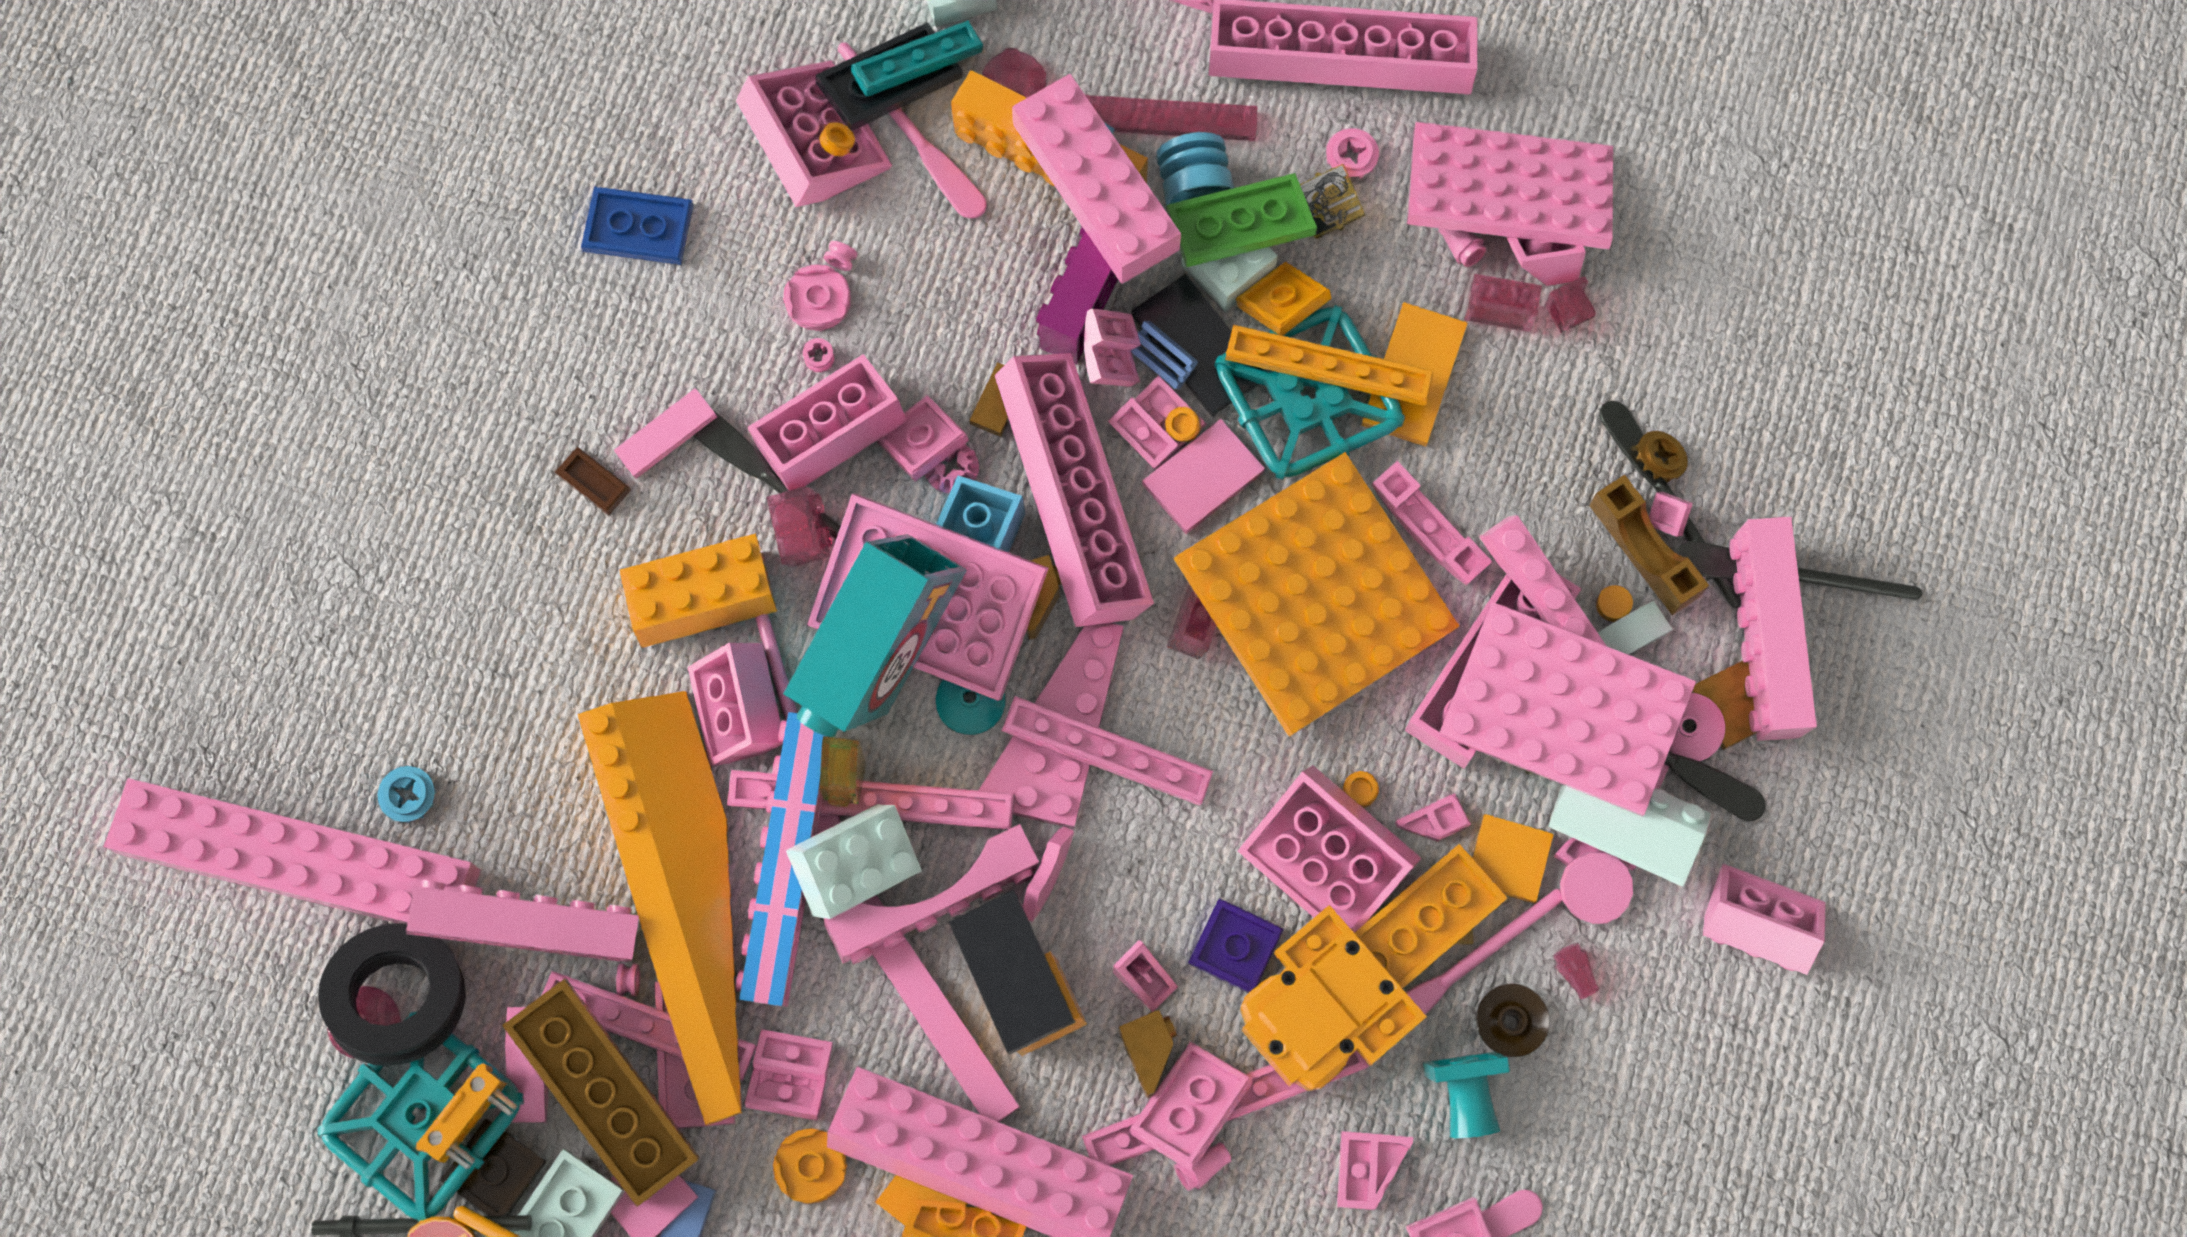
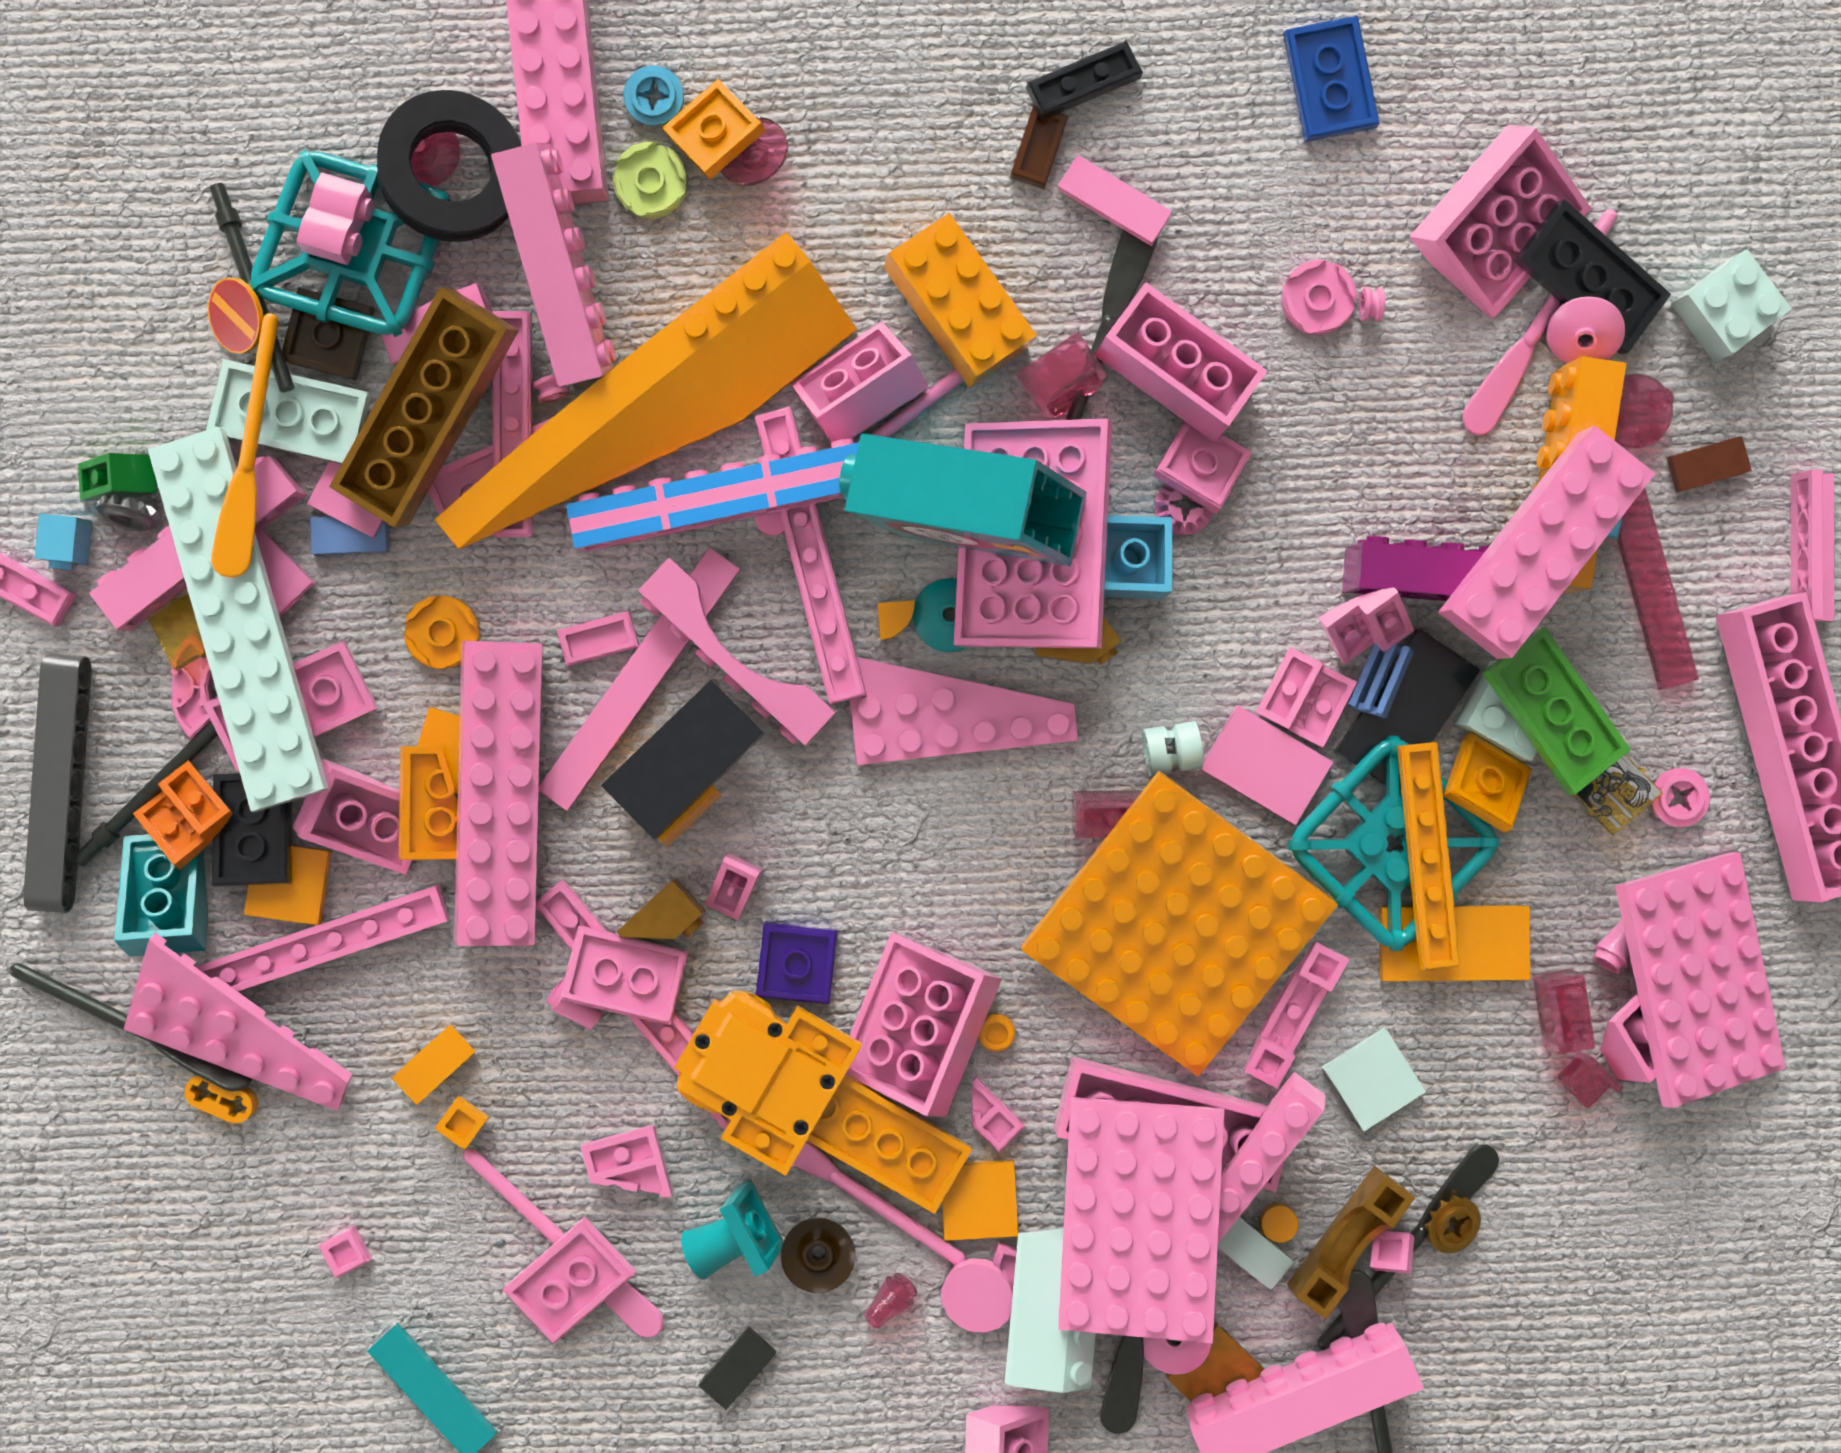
camera: 65 degrees right, 15 degrees up
light orange piece [416,1064,517,1169] -> none
bright pink slope [745,1029,833,1121] -> none
light aqua brick [786,804,922,919] -> none
bright pink bush [803,338,835,372] -> none
light orange tile [819,122,855,157] -> none
clear yellow slope [820,736,866,807] -> none
teal tile [851,20,984,97] -> none
pearl gold tile [969,362,1009,437] -> none
bright pink brick [995,353,1154,627] -> none
bright pink tile [1001,696,1213,806] -> none
bright pink tile [1023,826,1074,921] -> none
medium azure wheel [1156,132,1234,205] -> none
light orange tile [1165,407,1201,442] -> none
none -> bright pink brick [297,173,374,265]
none -> bright pink tile [557,611,639,667]
none -> yellowish green tile [612,142,688,219]
none -> light orange plate [662,79,766,180]
none -> pearl dark grey tile [698,1326,776,1410]
none -> clear pink dish [721,117,788,186]
none -> light orange tile [878,600,915,641]
none -> black tile [1026,41,1143,120]
none -> light aqua wheel [1142,721,1203,776]
none -> light aqua tile [1322,1028,1426,1132]
none -> bright pink dish [1547,296,1625,363]
none -> copper tile [1666,436,1752,493]

